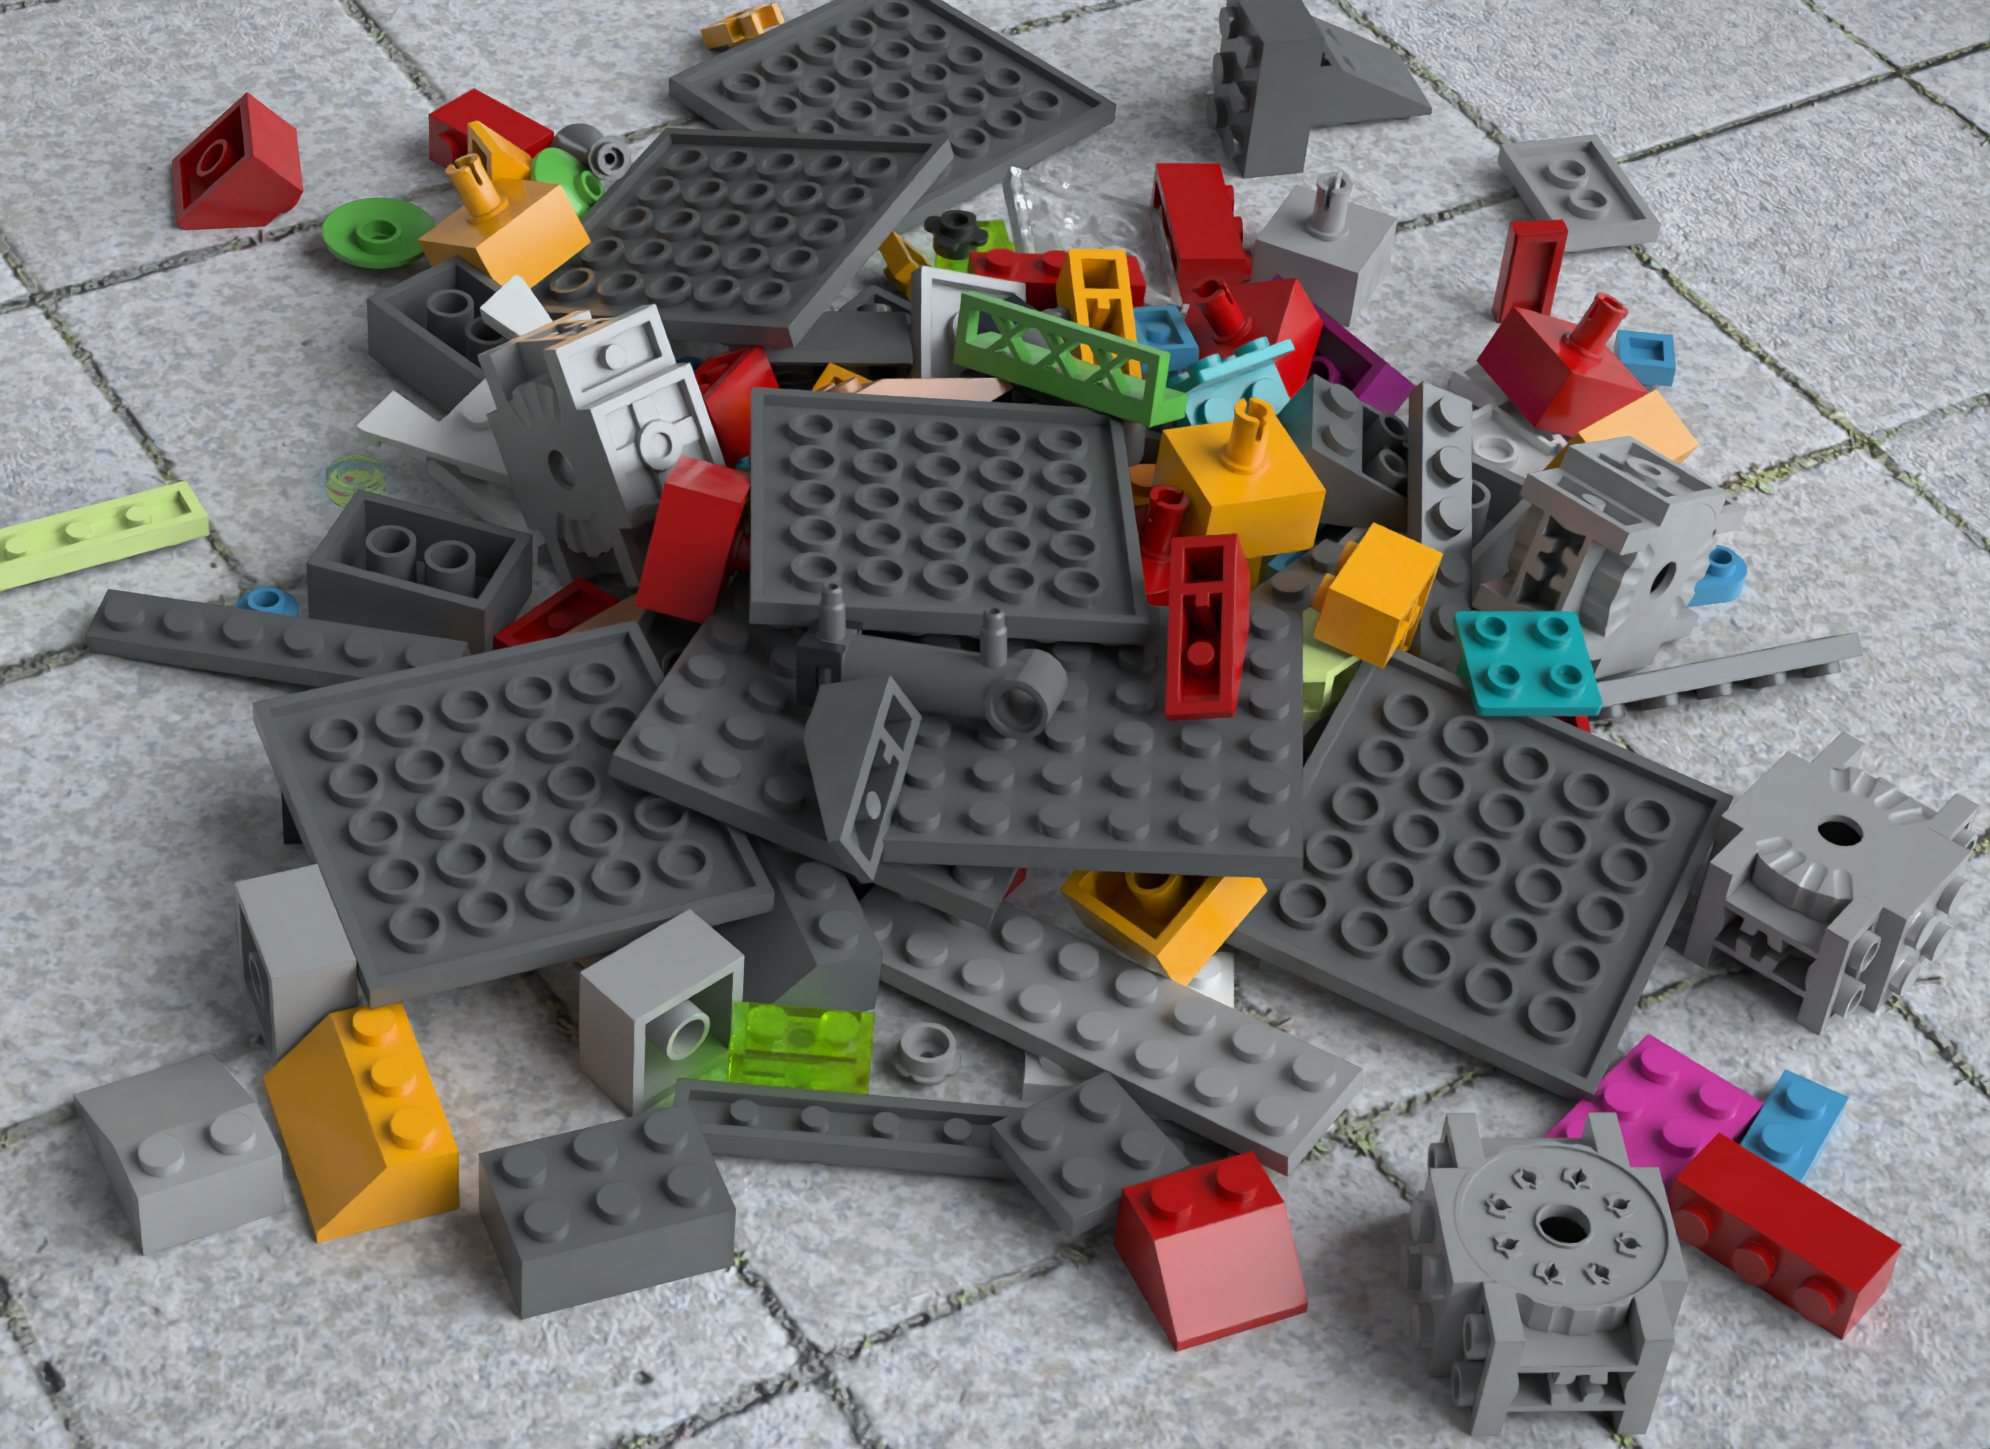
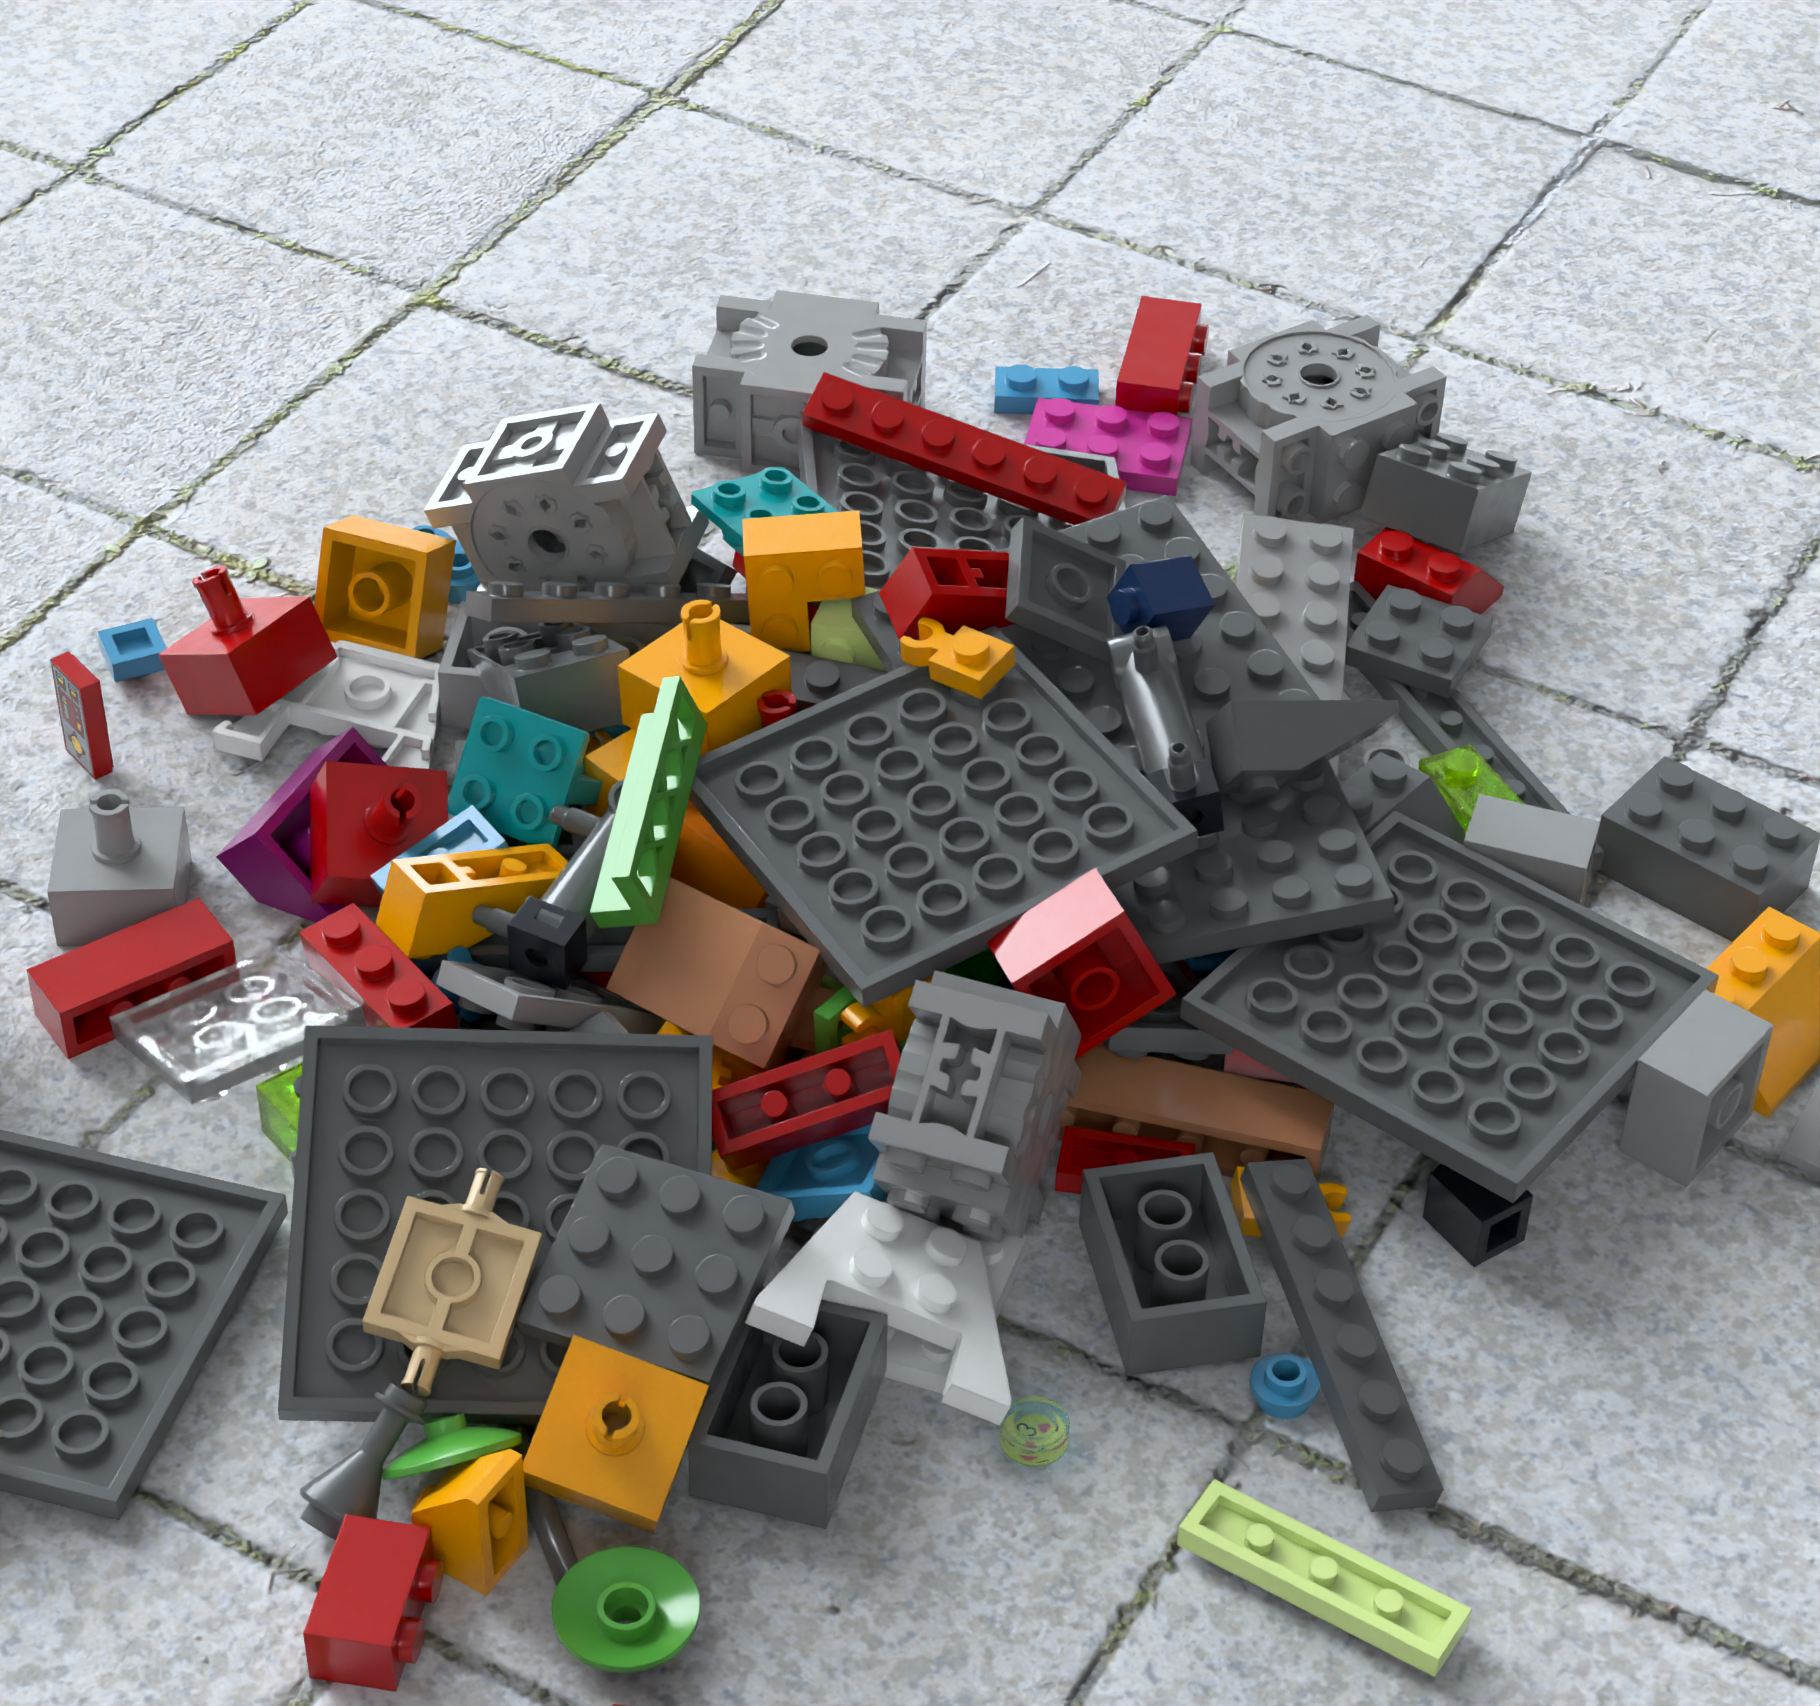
camera: 115 degrees left, 0 degrees up
none -> tan plate [362,1168,542,1397]
none -> dark grey plate [515,1143,795,1394]
none -> red plate [802,372,1127,525]
none -> light orange plate [900,618,1016,699]
none -> dark grey plate [1005,516,1126,664]
none -> dark blue brick [1107,555,1215,641]
none -> dark grey brick [1359,433,1532,553]

